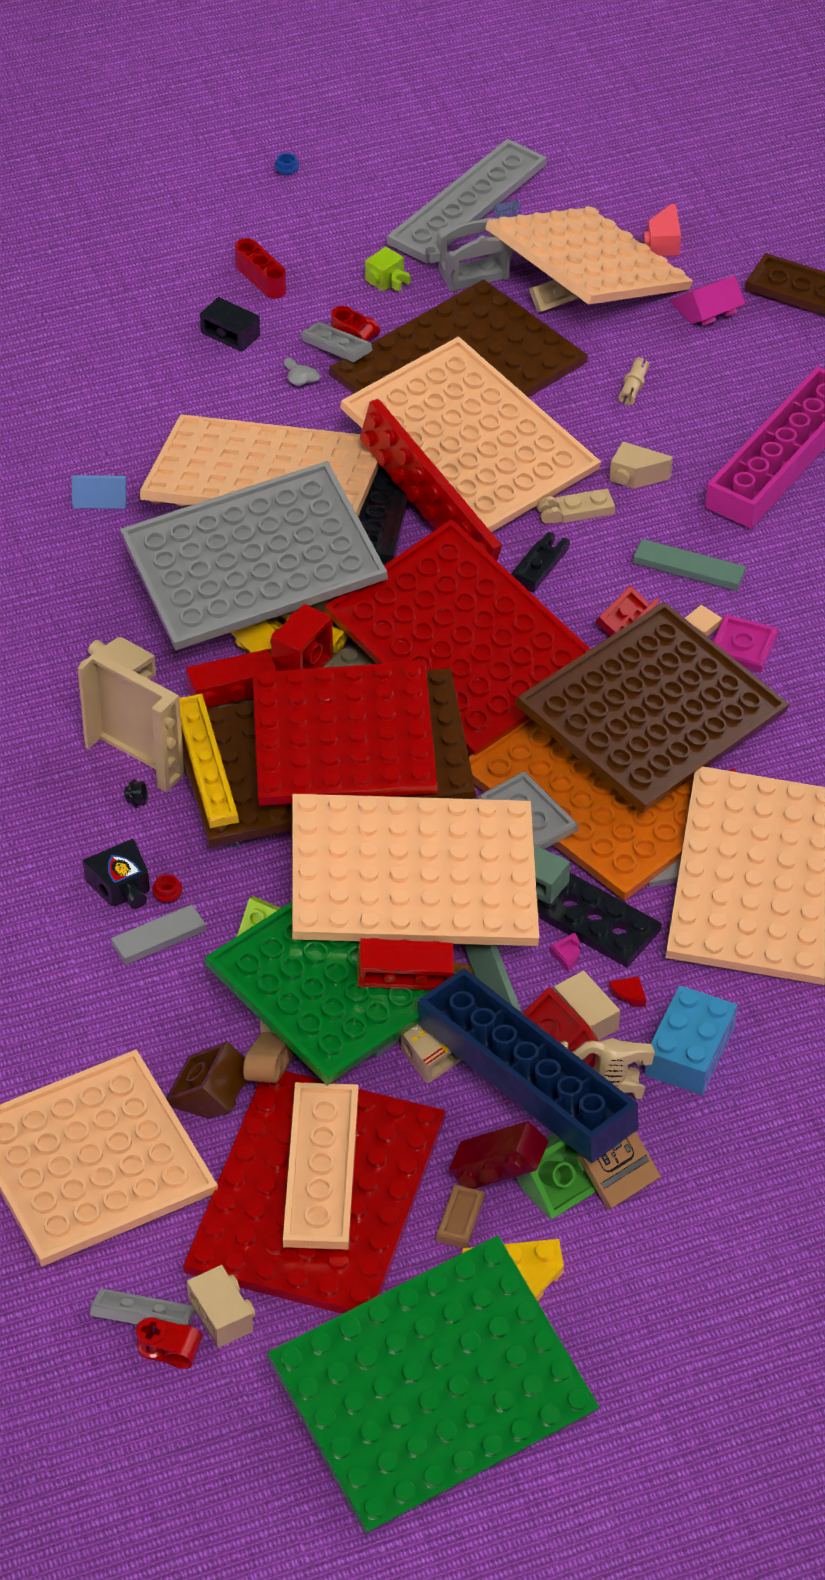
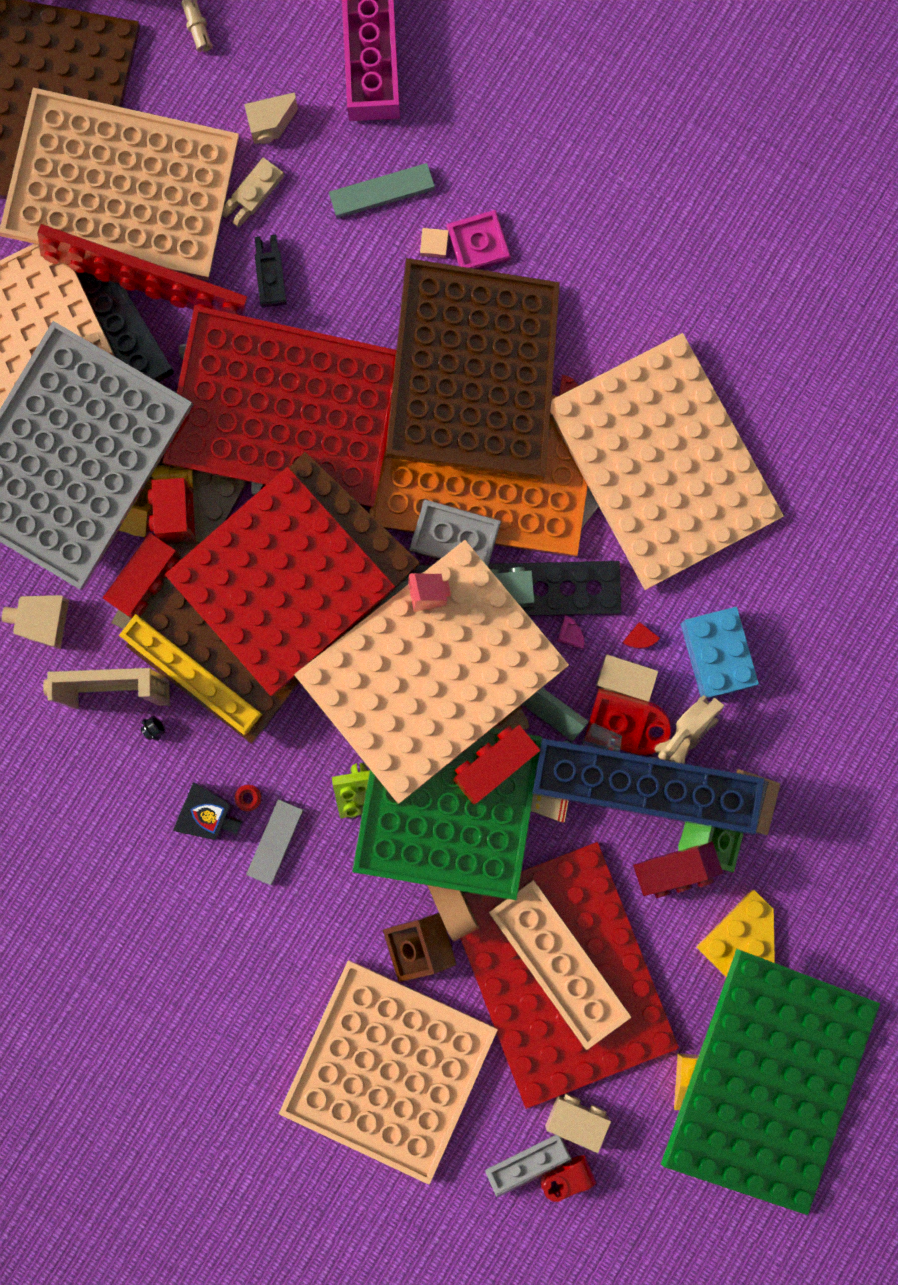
camera: 35 degrees left, 35 degrees up
medium nougat tile [436,1184,485,1248] -> none
red bracket [595,585,660,636] -> none
none -> coral slope [408,573,451,612]

